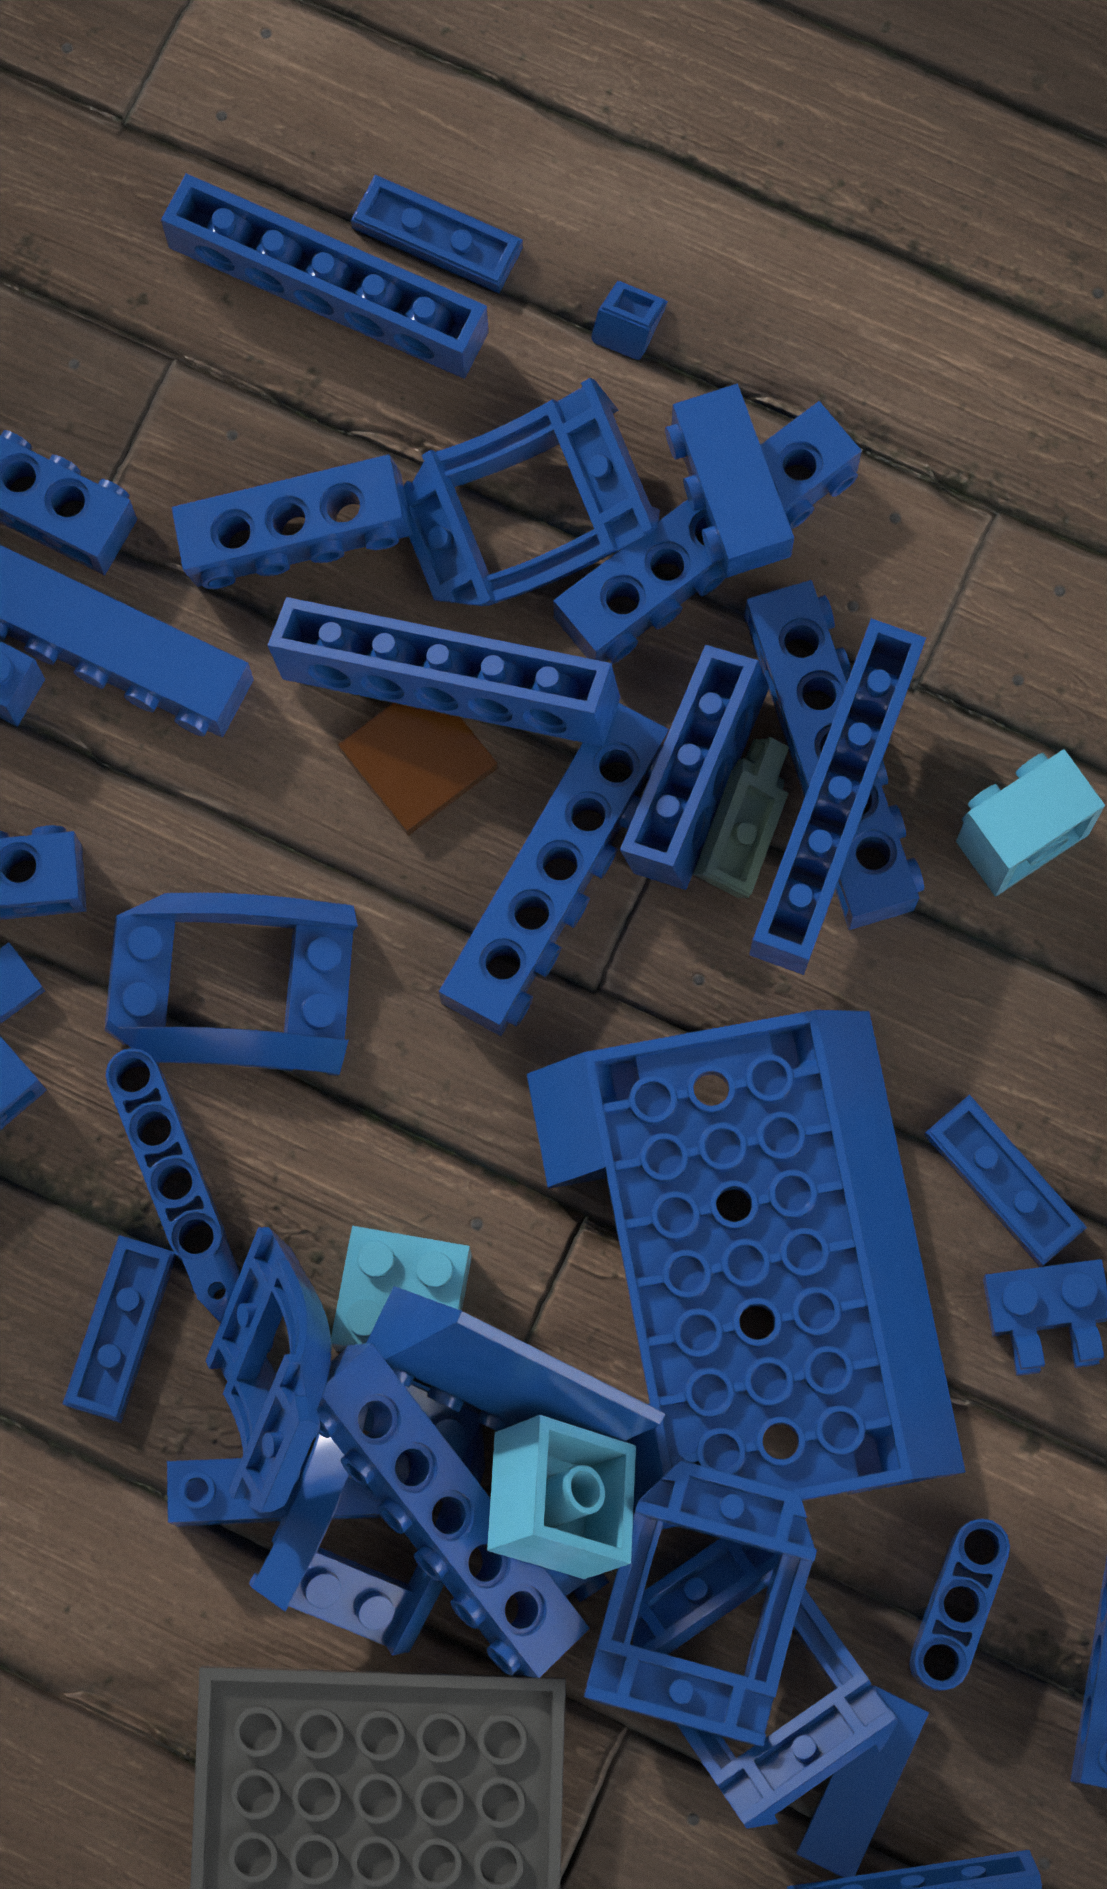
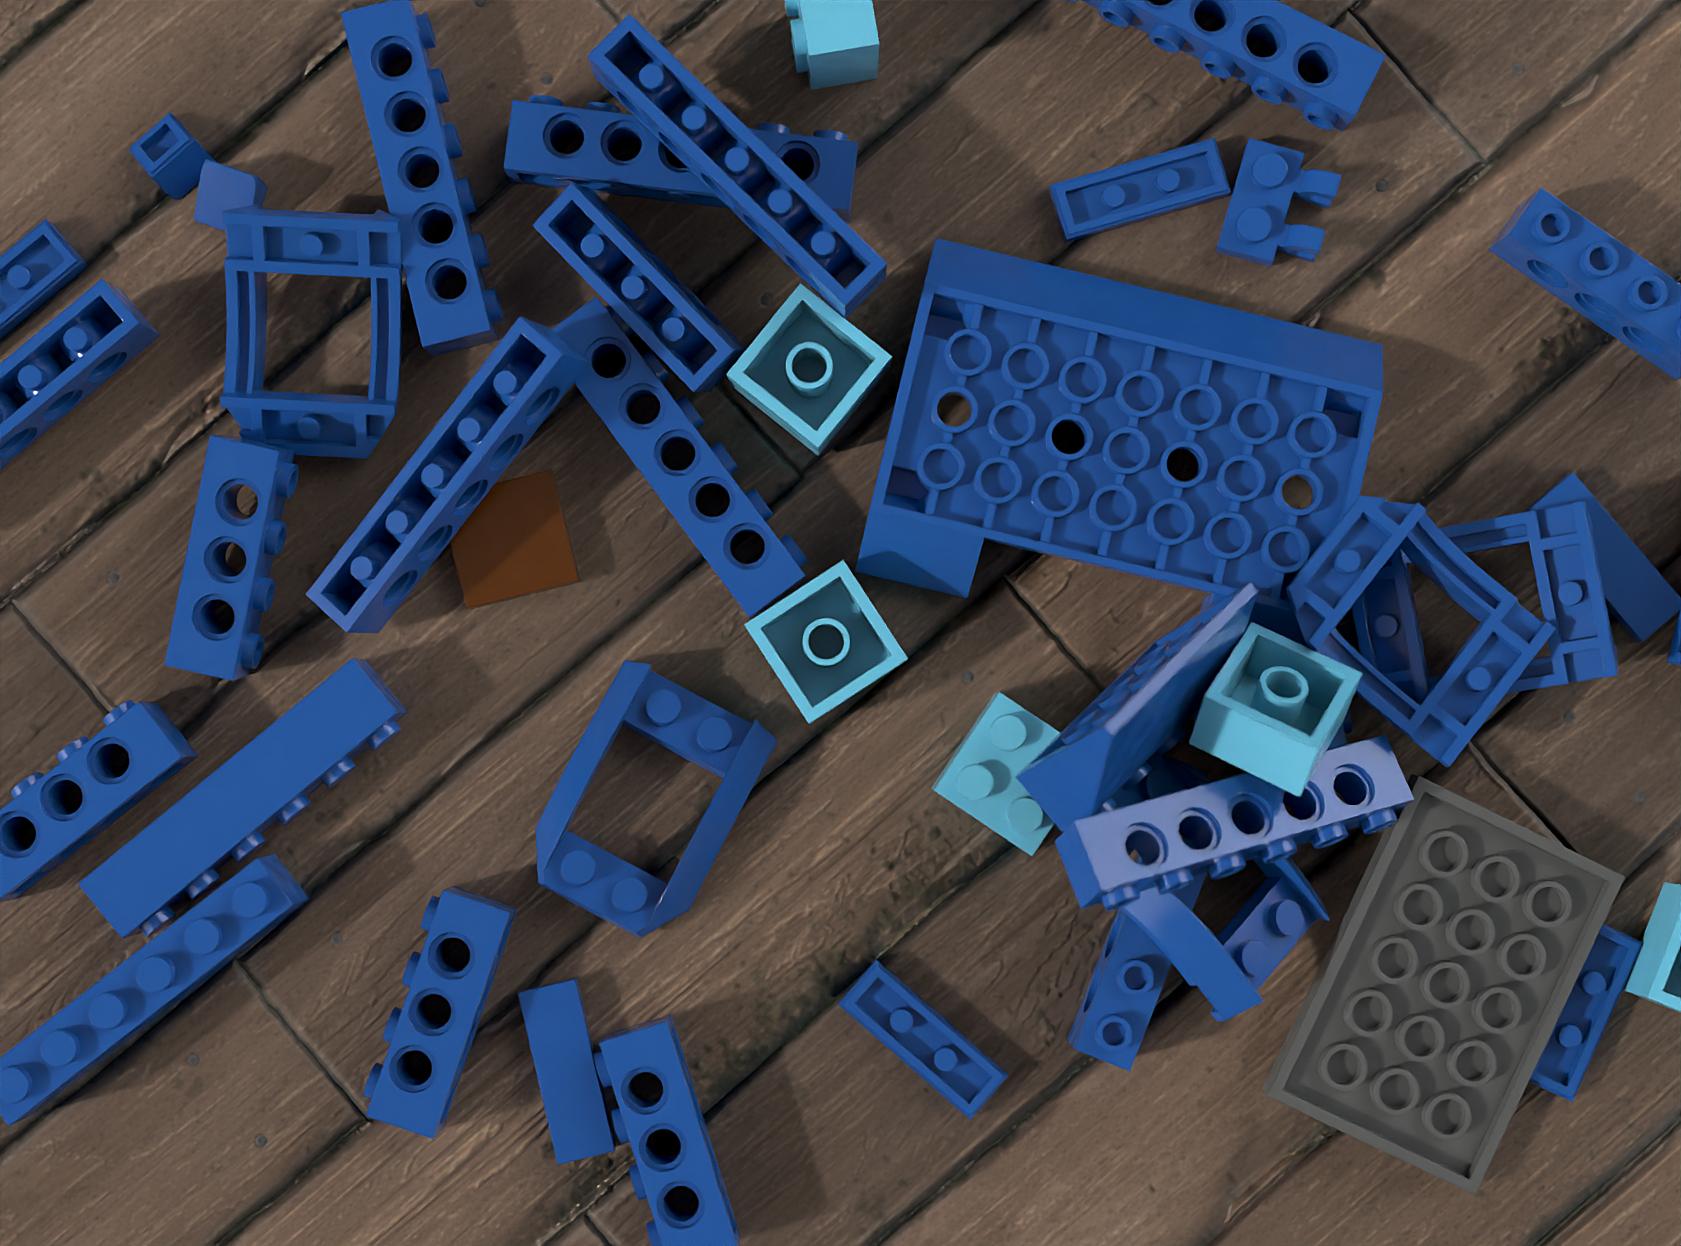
camera: 70 degrees left, 10 degrees up
blue piece [106,1048,240,1323] -> none
blue wedge [206,1227,332,1513] -> none
blue brick [665,384,794,578] -> none
sand green hinge [693,737,789,898] -> none
blue beam [909,1519,1010,1691] -> none
none -> blue slope [194,159,268,232]
none -> medium azure brick [726,283,892,456]
none -> medium azure brick [744,560,908,724]

